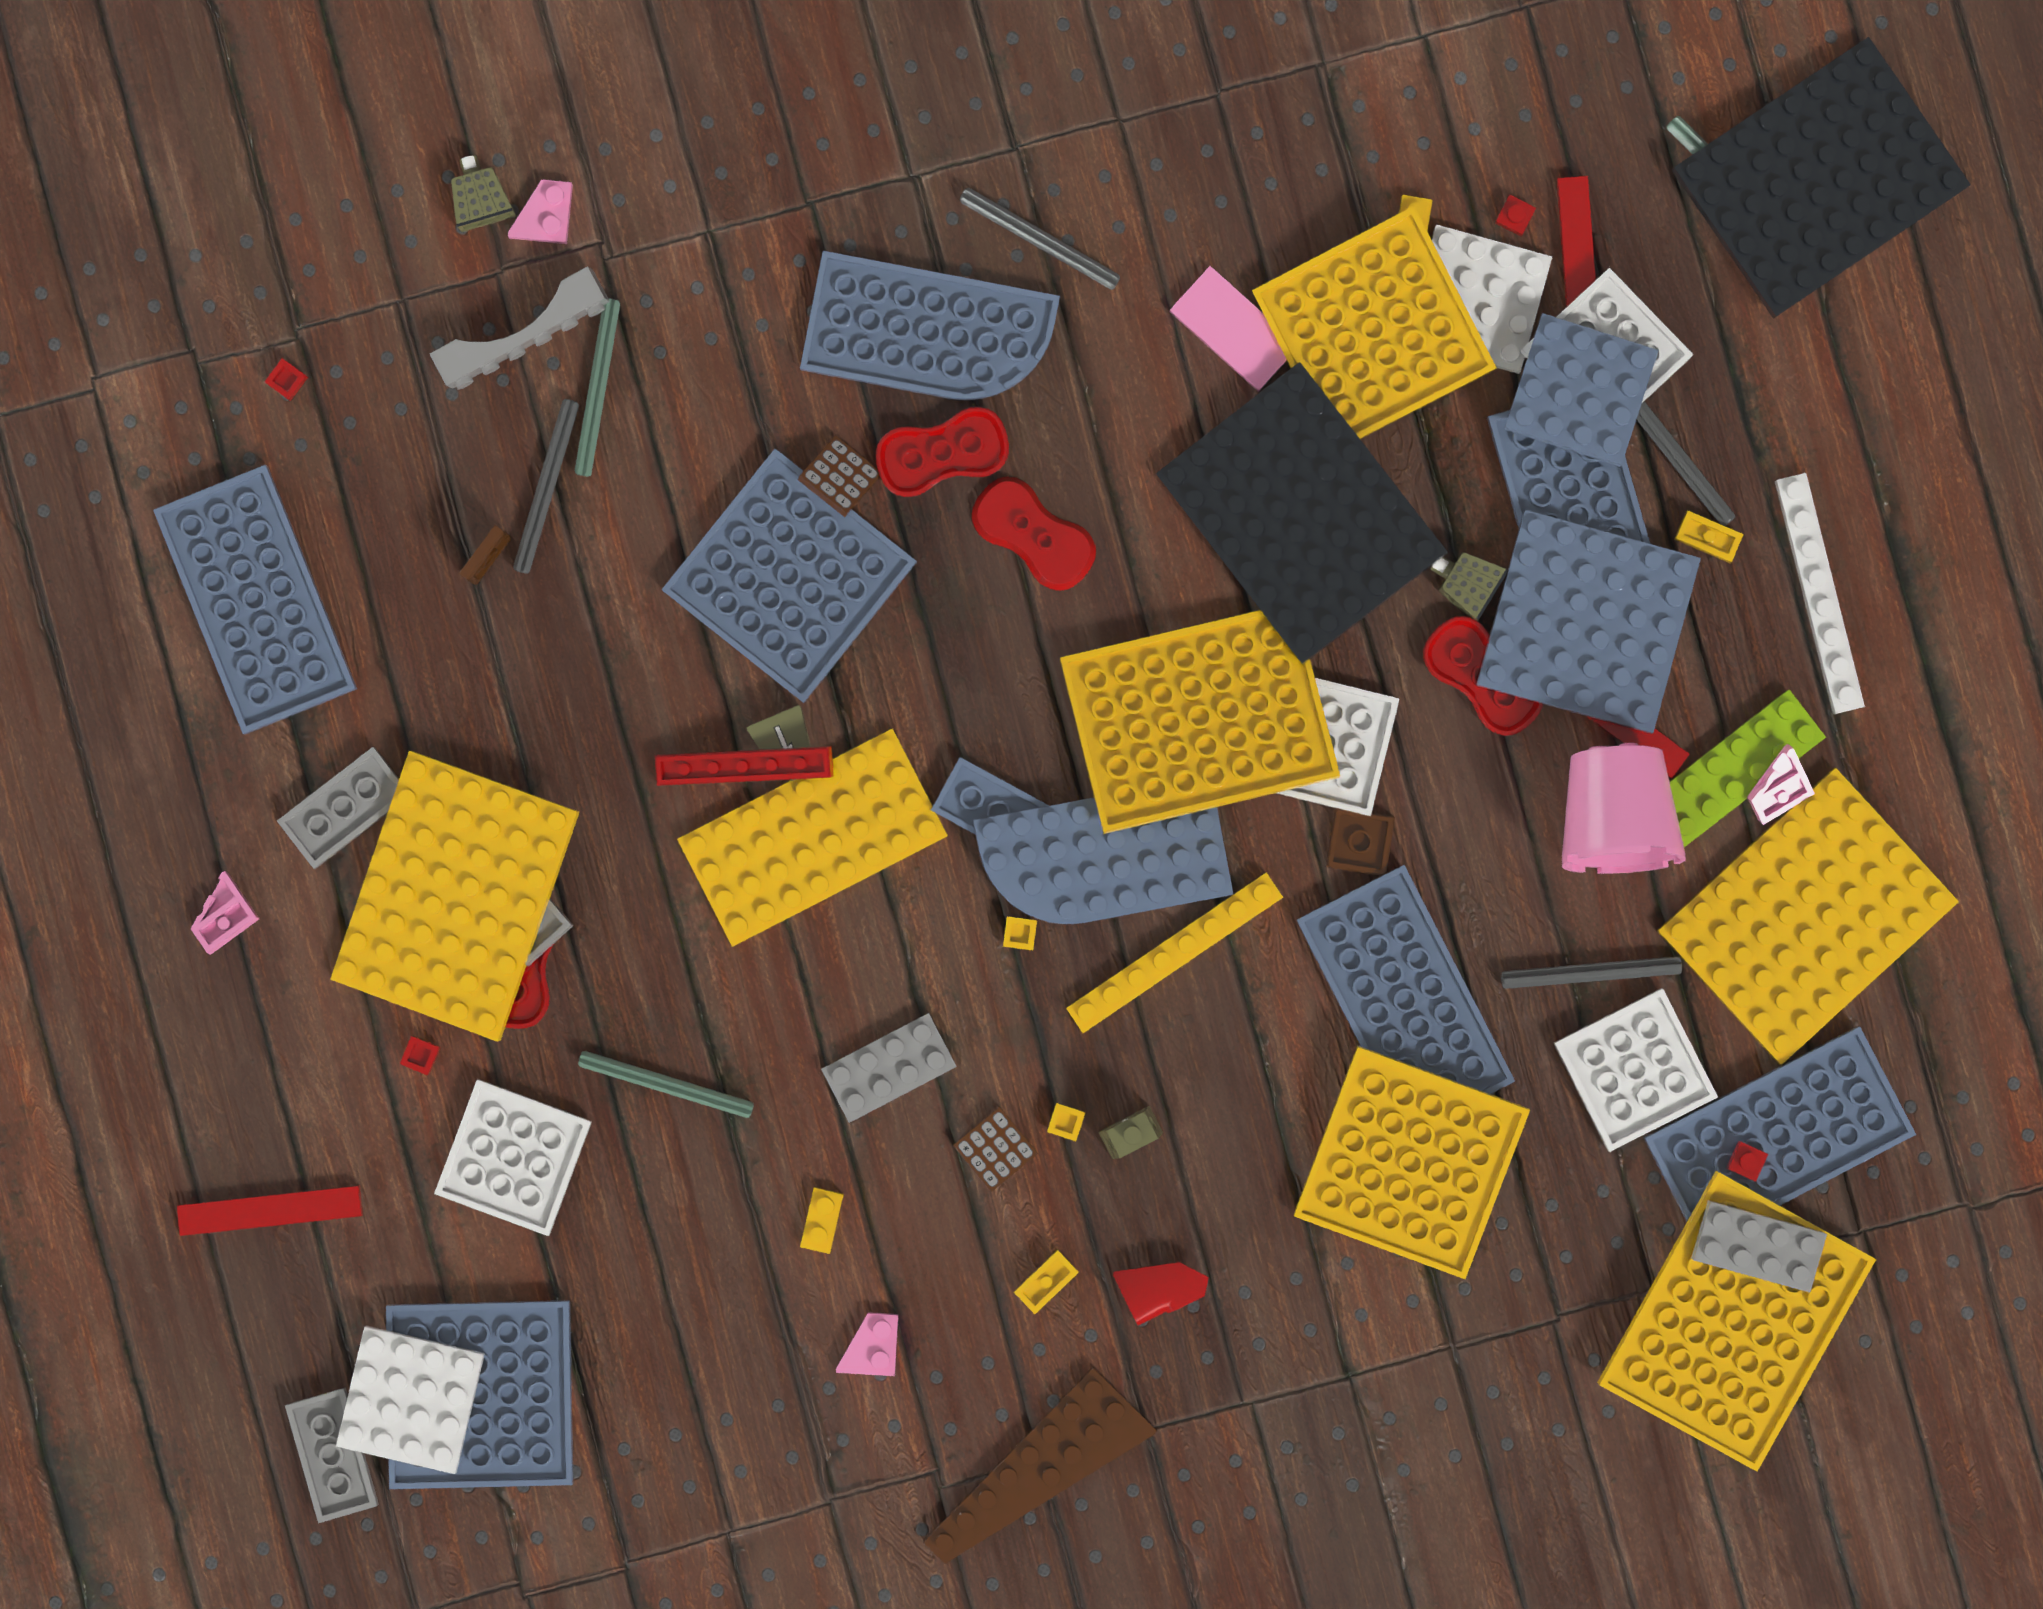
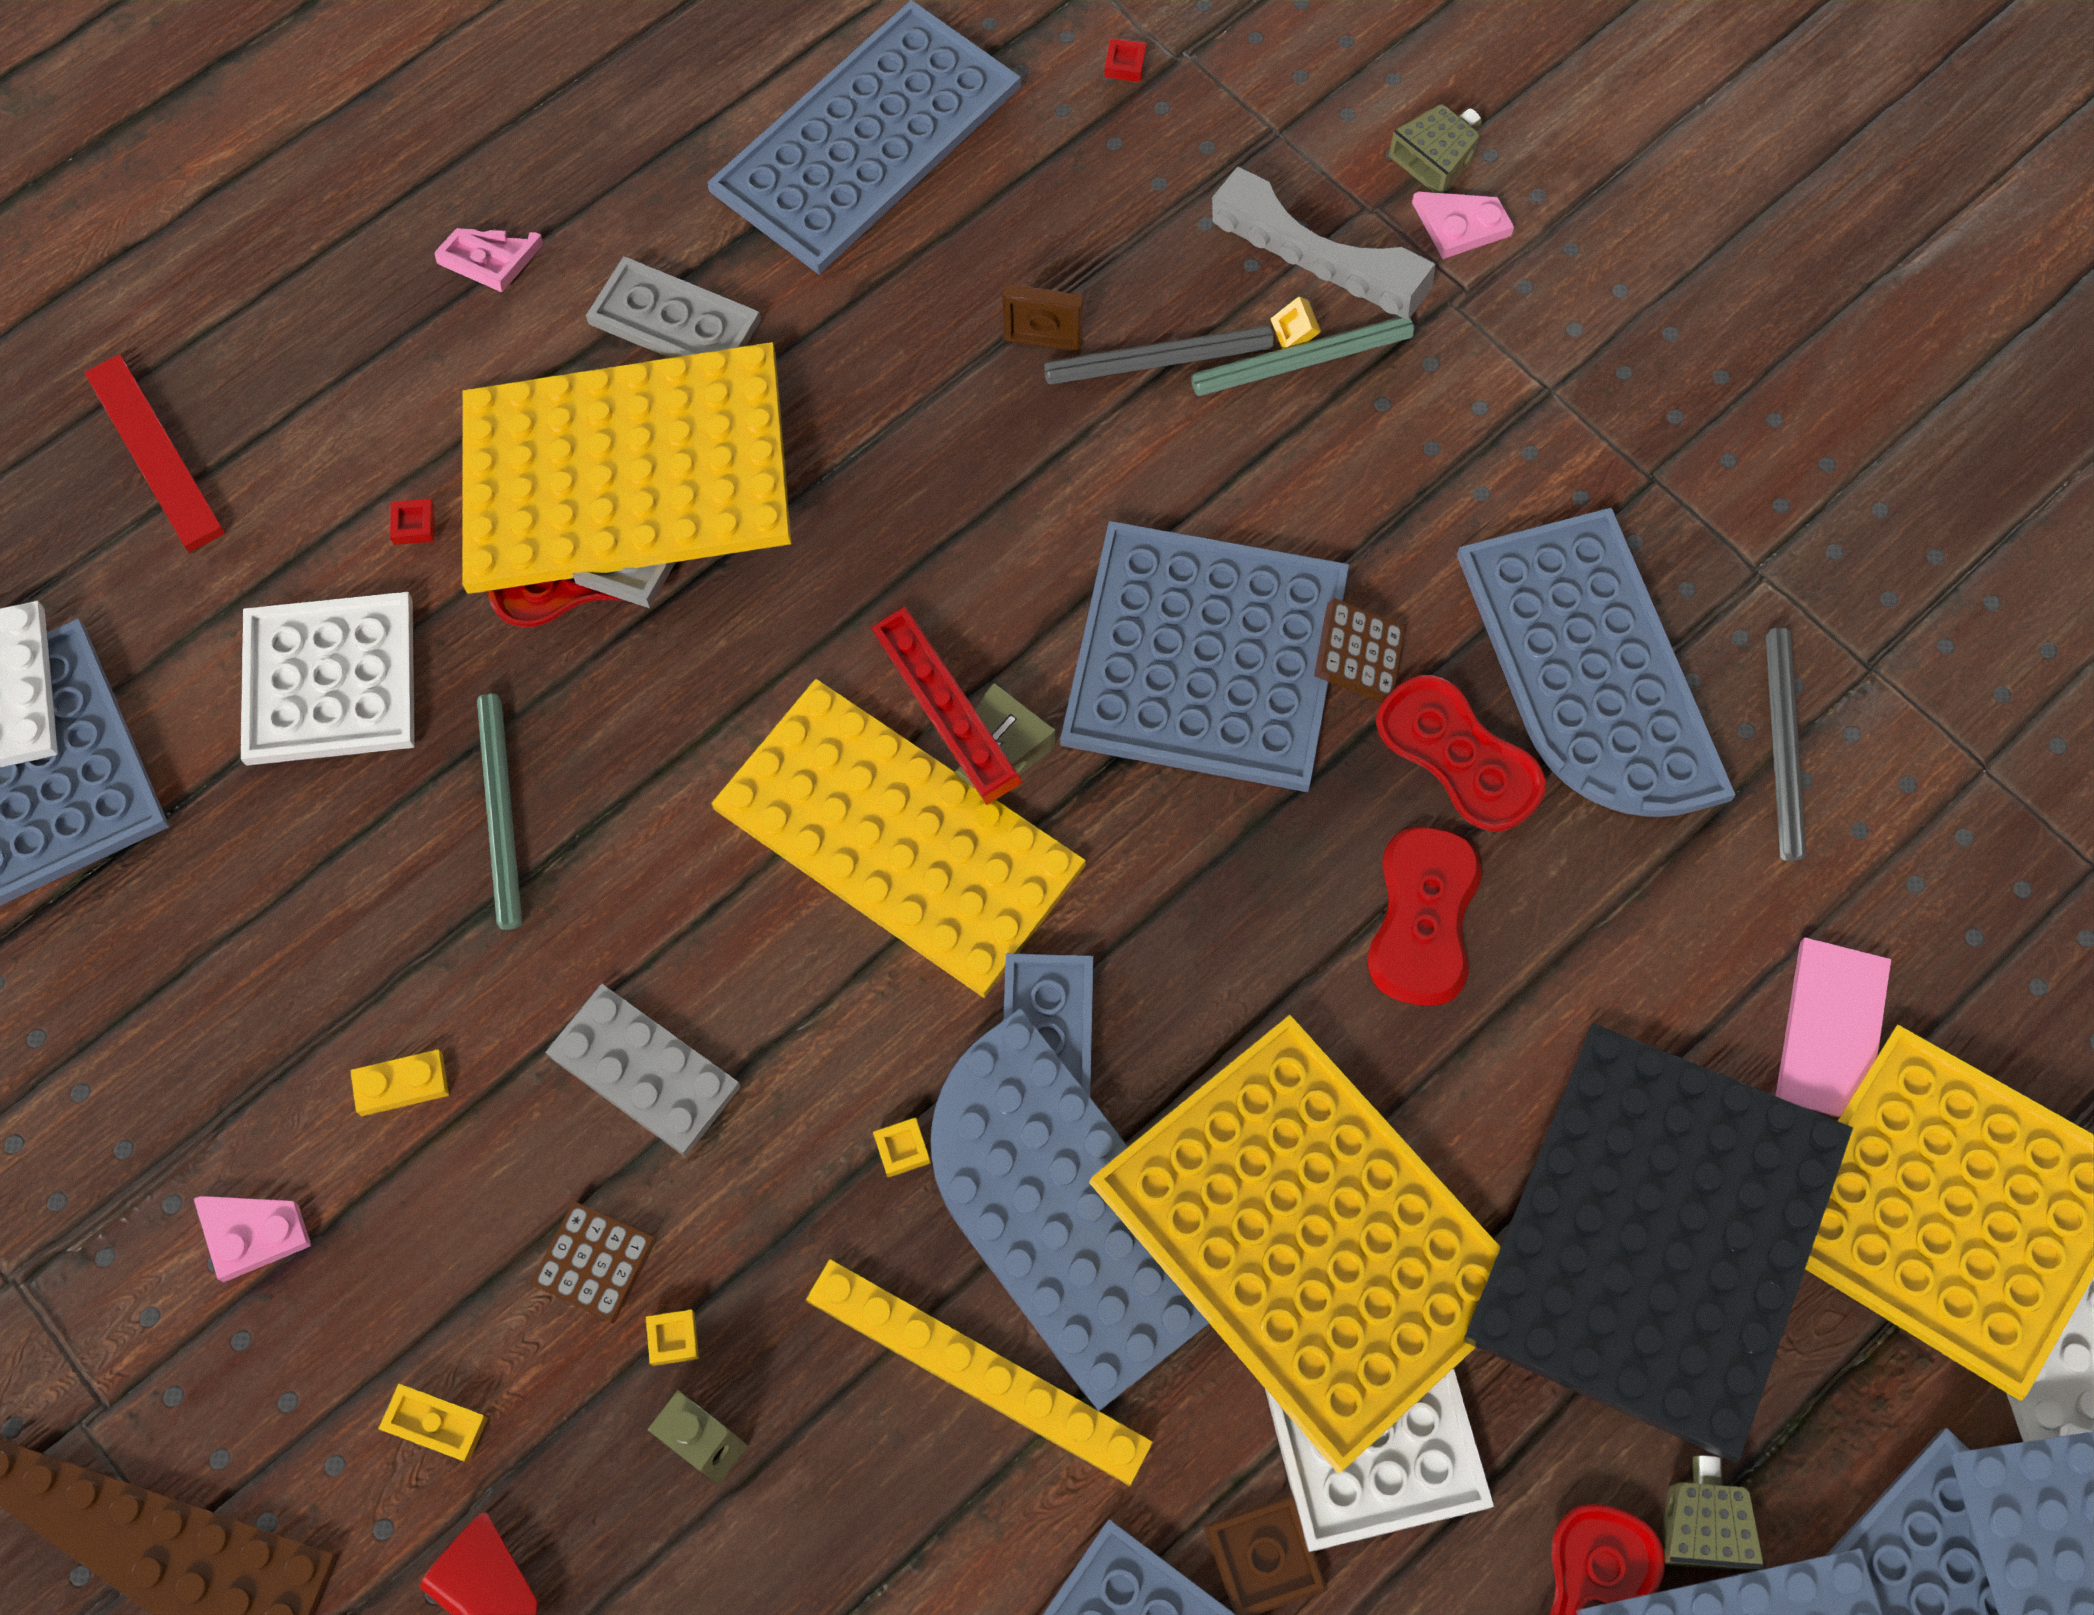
camera: 70 degrees right, 20 degrees down
none -> yellow plate [1271,296,1321,349]

